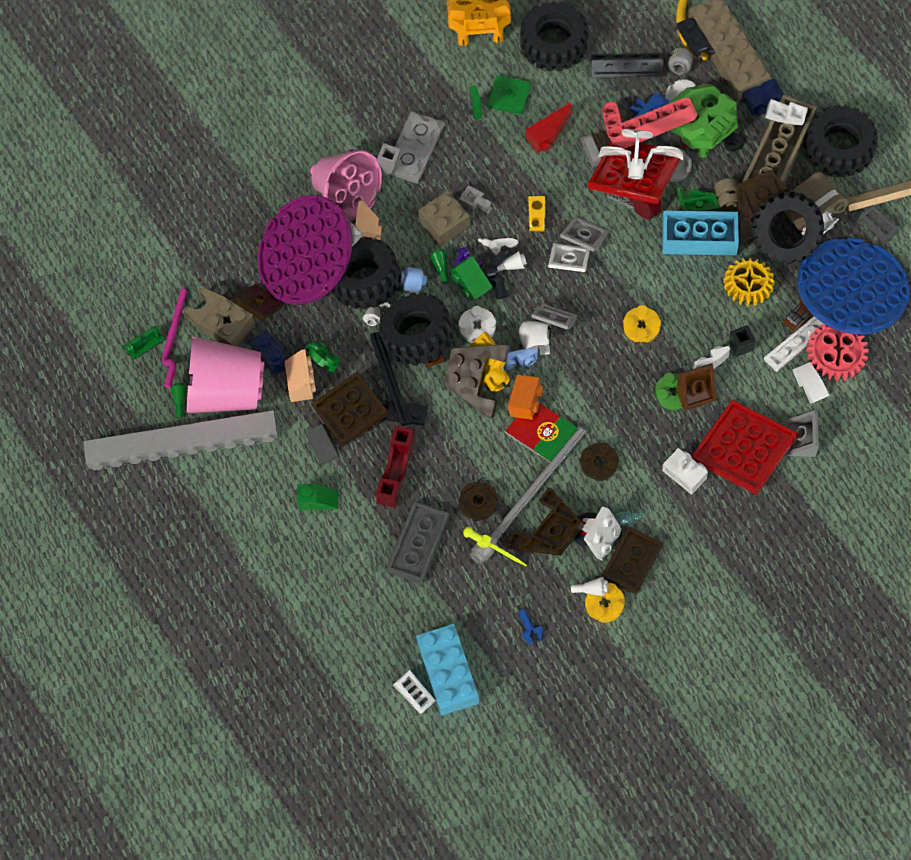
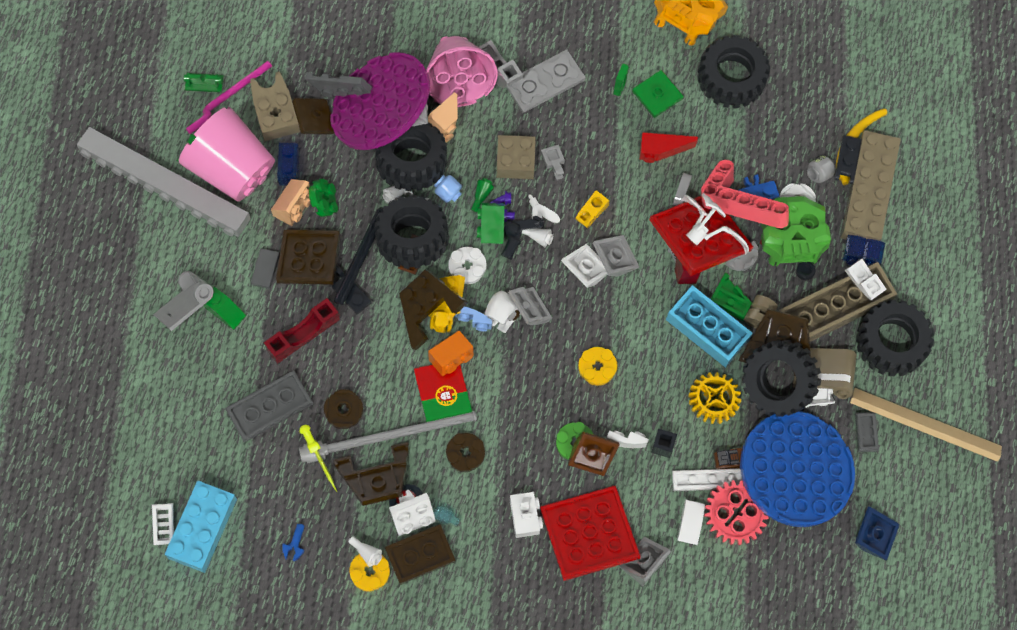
camera: 30 degrees right, 5 degrees up
black fence [591,53,663,78] -> none
none -> light grey door [153,271,213,331]
none -> dark grey wing [305,72,372,98]

